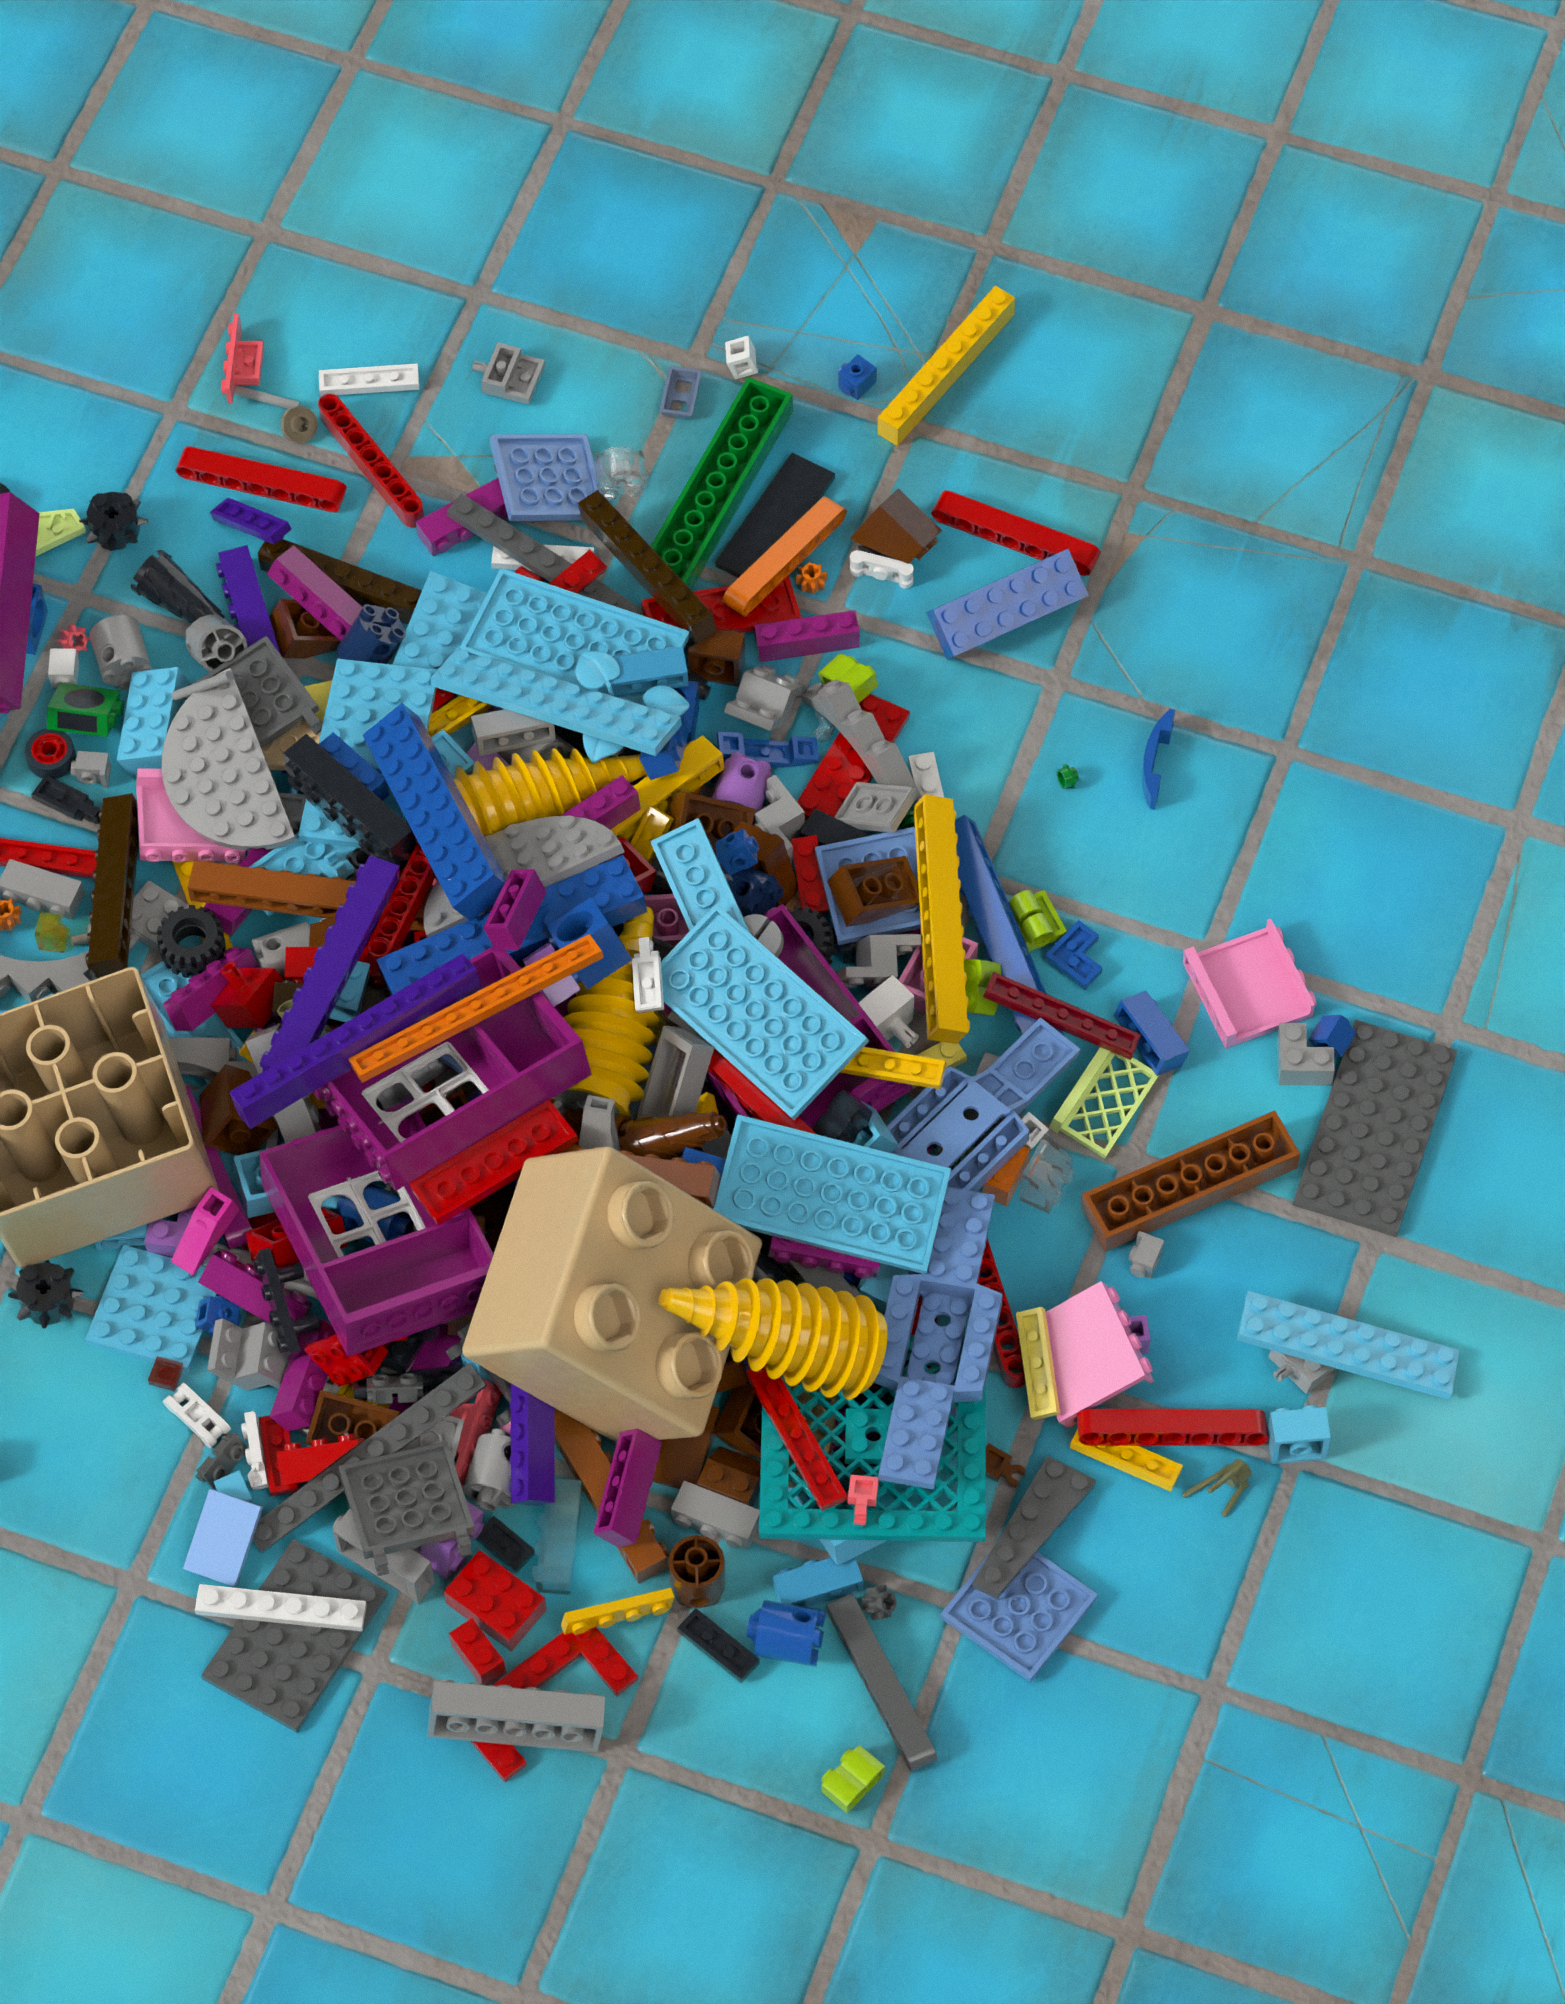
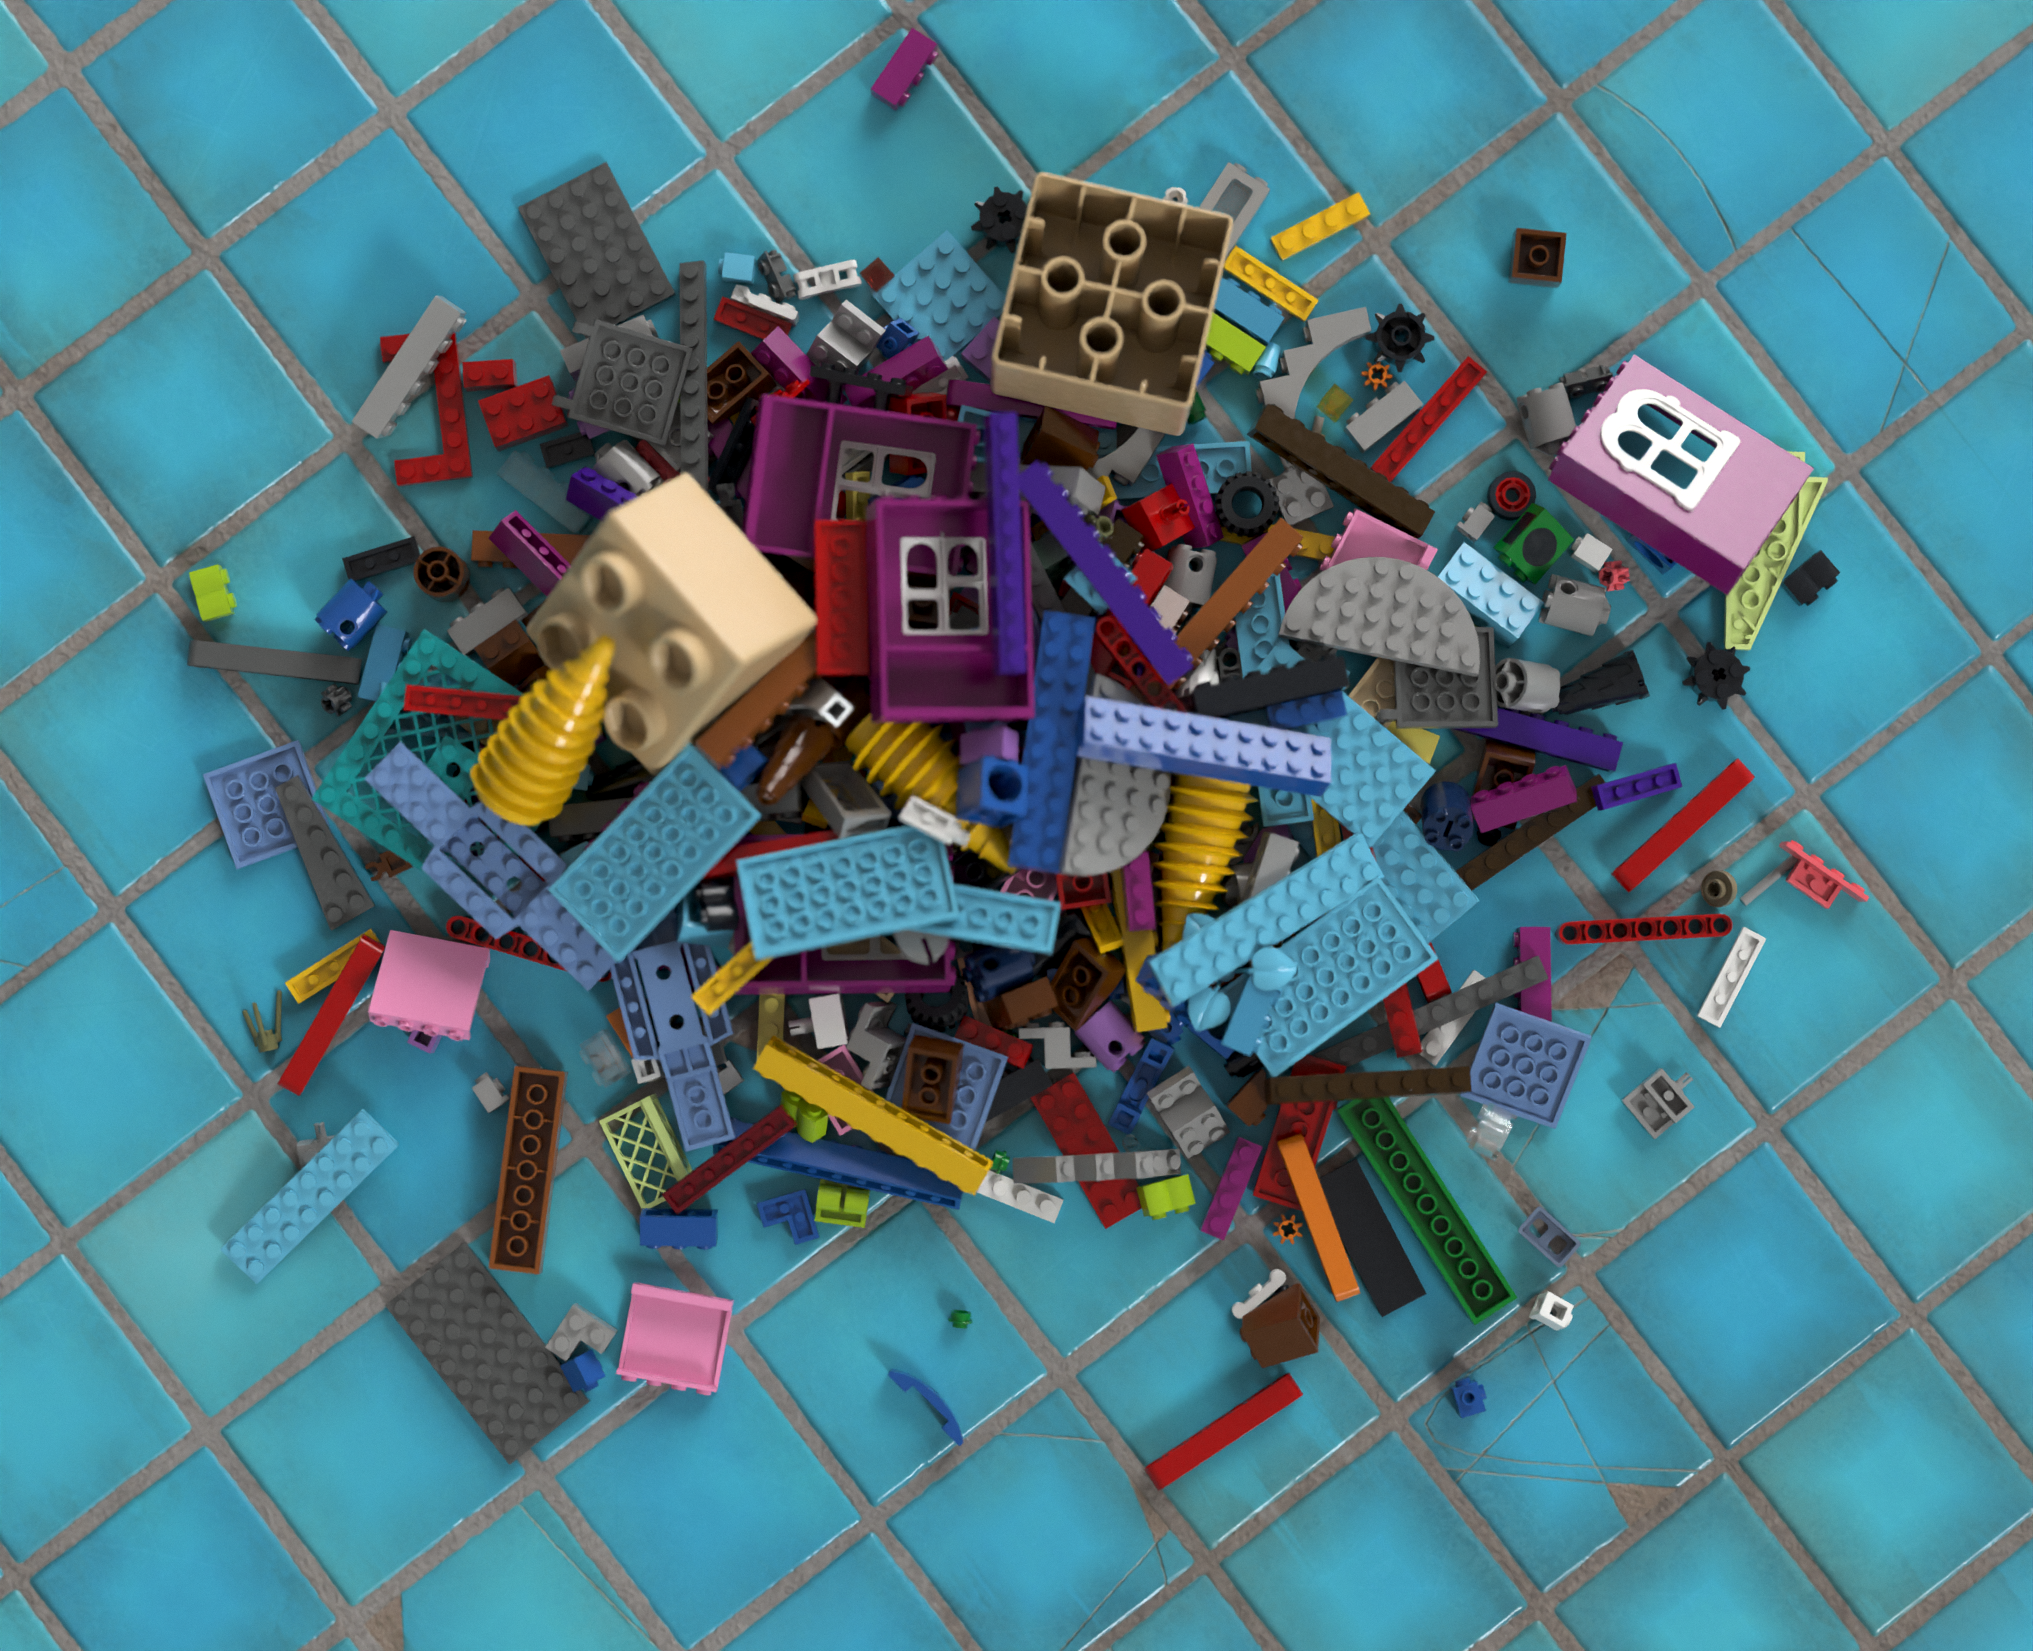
camera: 115 degrees right, 25 degrees up
black hinge [31,775,100,824] -> none
dark pink slope [171,1187,240,1276] -> none
light grey bar [172,671,234,701] -> none
light blue tile [183,1489,263,1587] -> none
white plate [195,1584,367,1631] -> none
red slope [277,1434,364,1485] -> none
medium azure tile [317,849,354,879] -> none
orange plate [348,934,604,1083] -> none
dark grey hinge [367,1373,423,1404] -> none
magenta brick [483,869,547,950] -> none
yellow plate [561,1588,675,1635] -> none
blue brick [716,828,759,876] -> none
light grey tile [834,782,919,833] -> none
coral plate [848,1475,879,1525] -> none
yellow brick [878,286,1015,446] -> none
brick [926,549,1089,659] -> none
light yellow plate [1016,1307,1060,1420] -> none
medium azure brick [1268,1405,1331,1464] -> none

